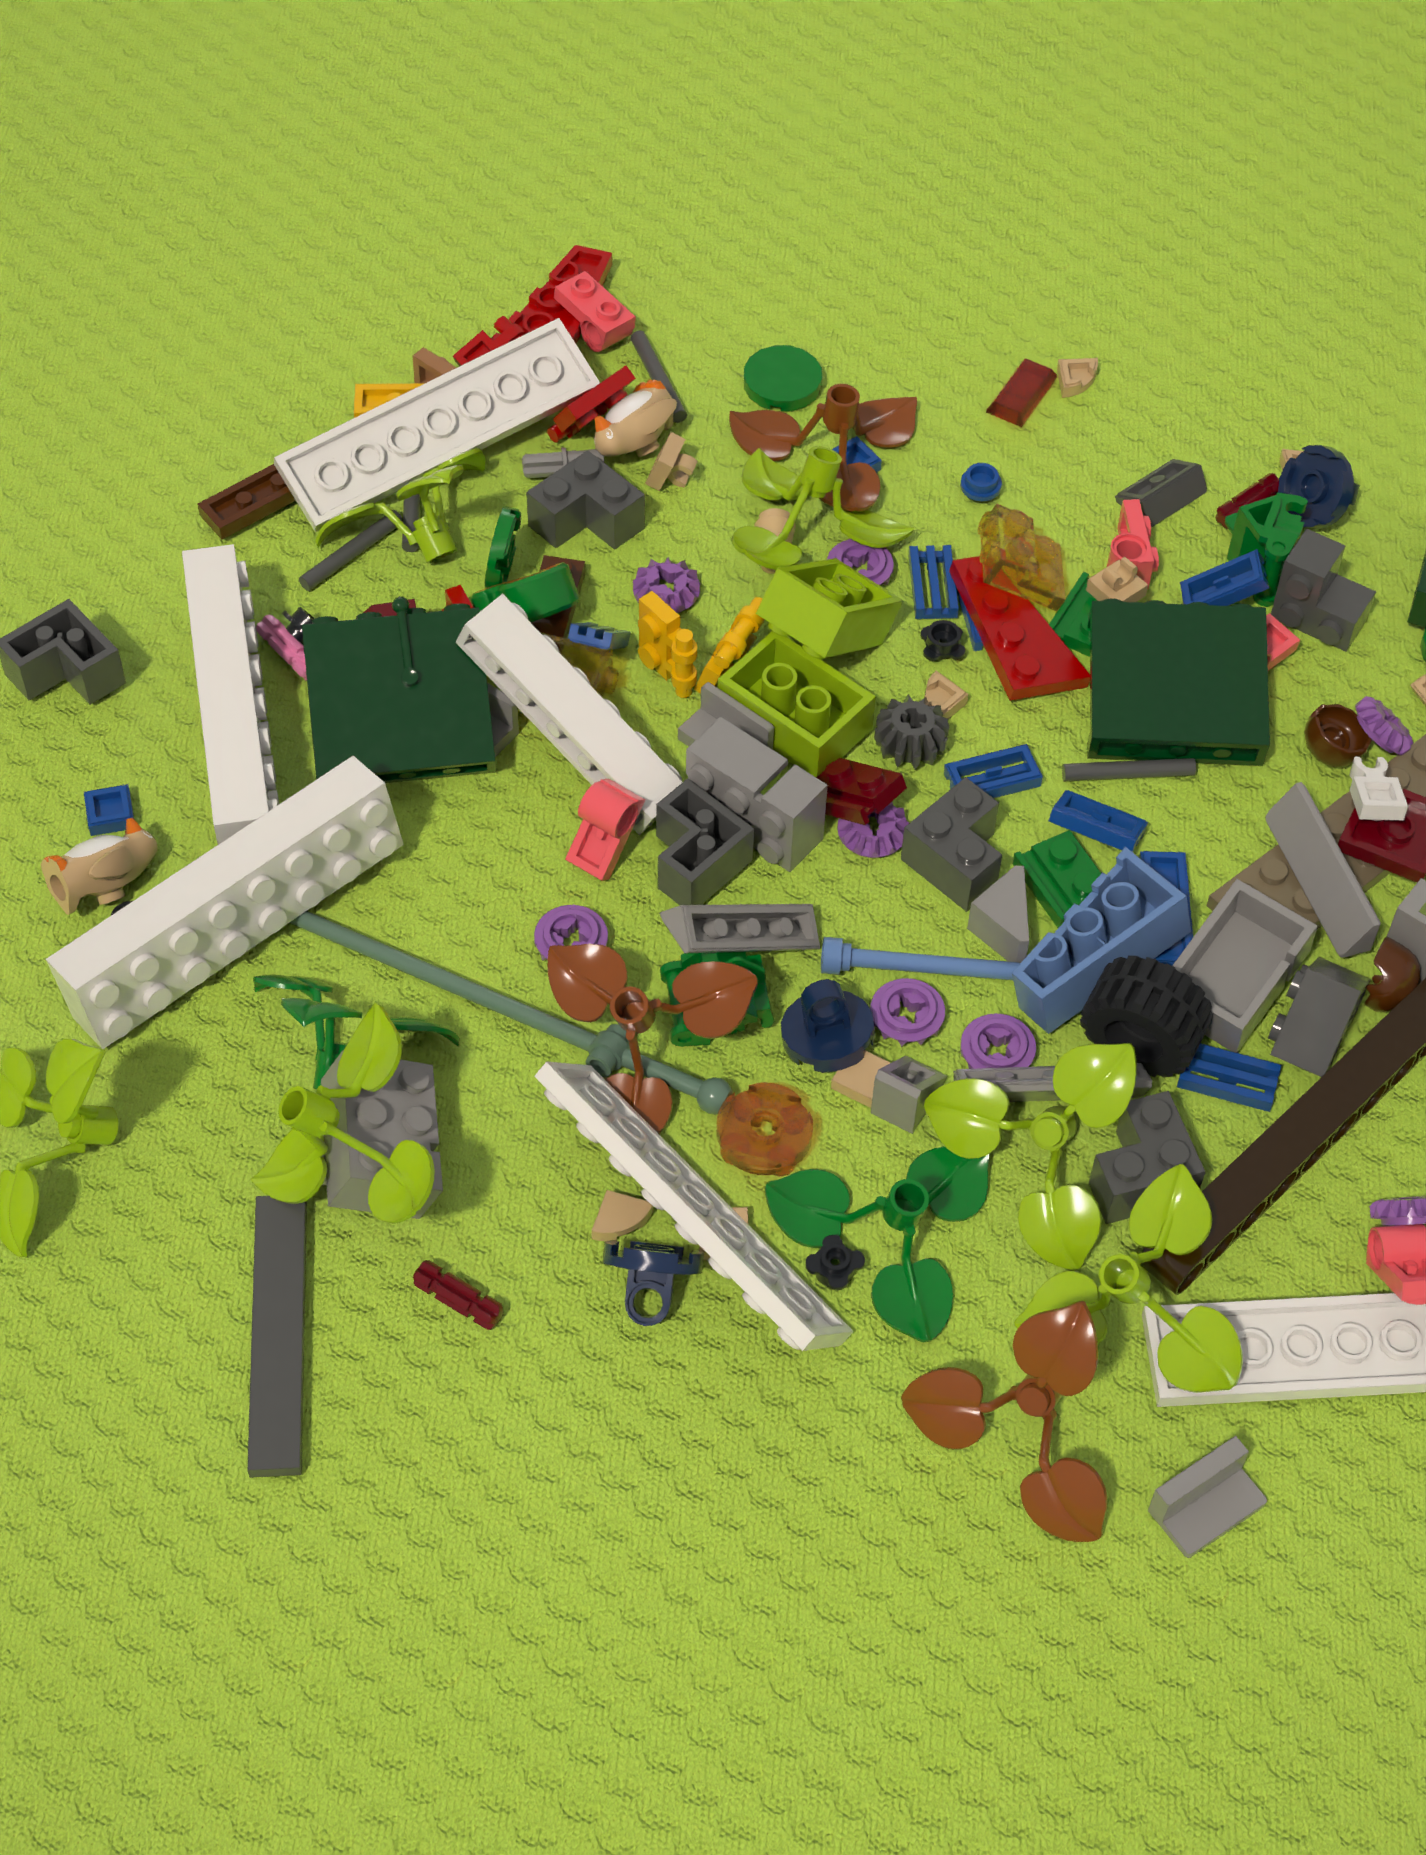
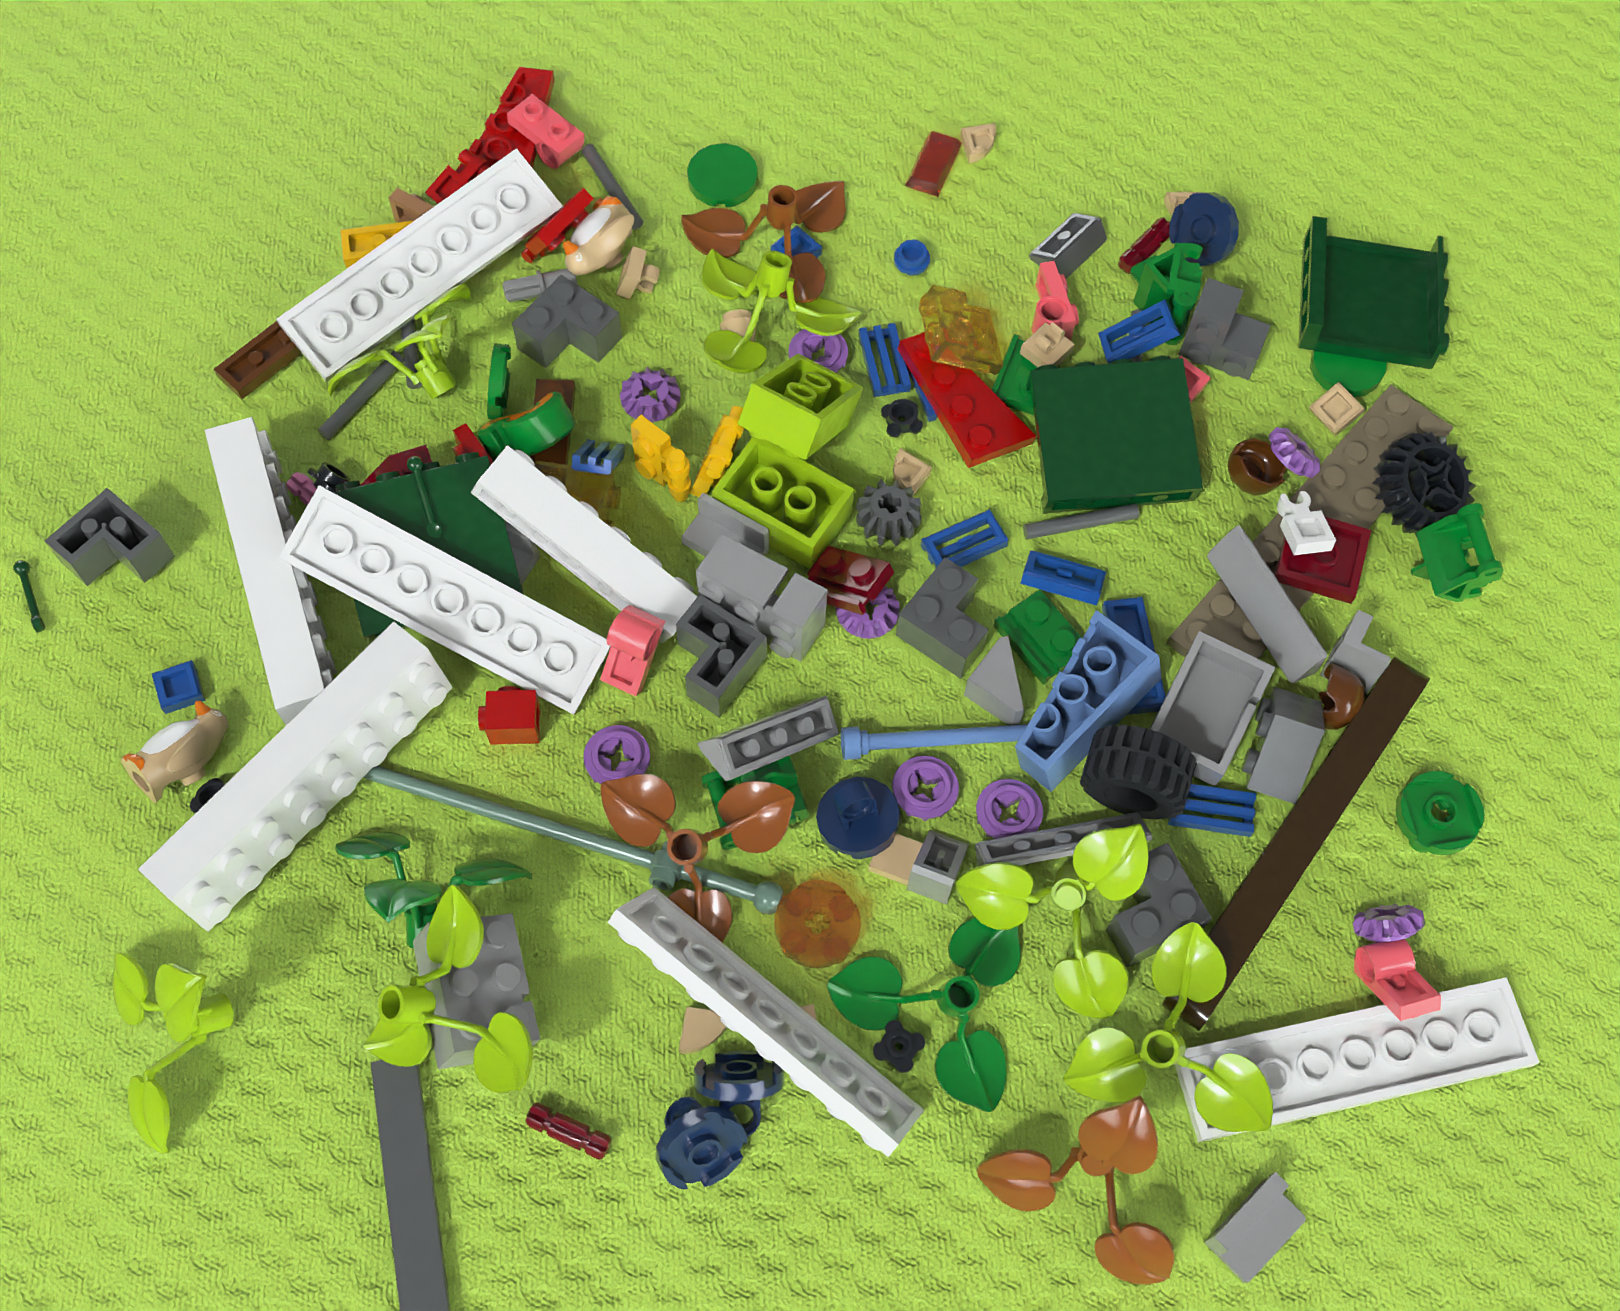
camera: 10 degrees left, 10 degrees up
none -> white plate [278,486,611,715]
none -> red brick [478,686,541,745]
none -> dark blue tile [656,1097,748,1189]

